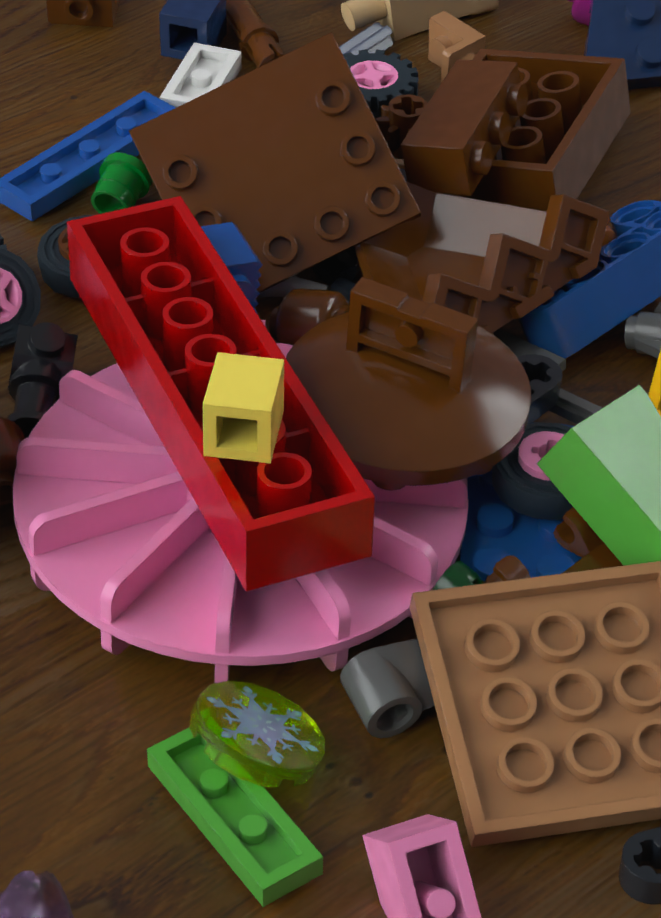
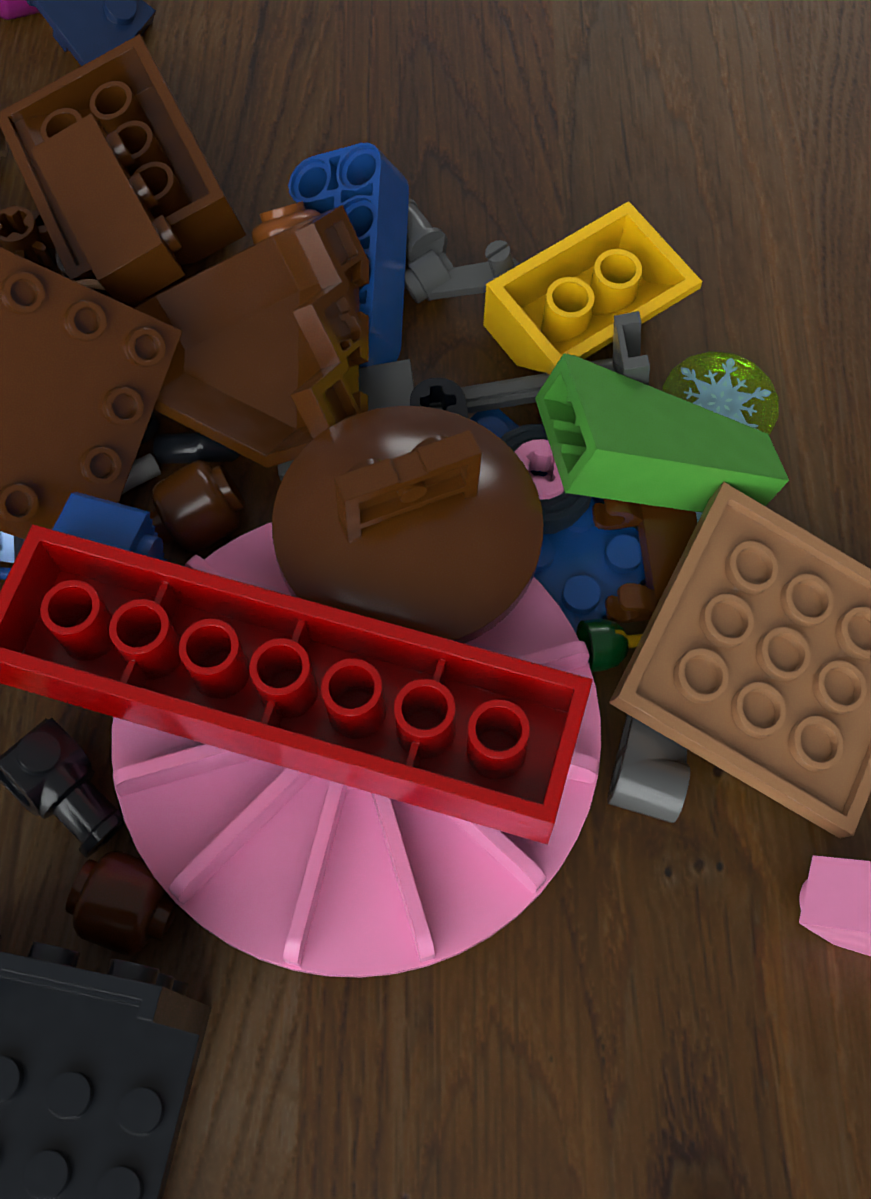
camera: 50 degrees left, 25 degrees up
bright green plate [147,719,323,907] -> none
clear neon green tile [189,681,325,787] -> none
light yellow brick [203,352,284,464] -> none

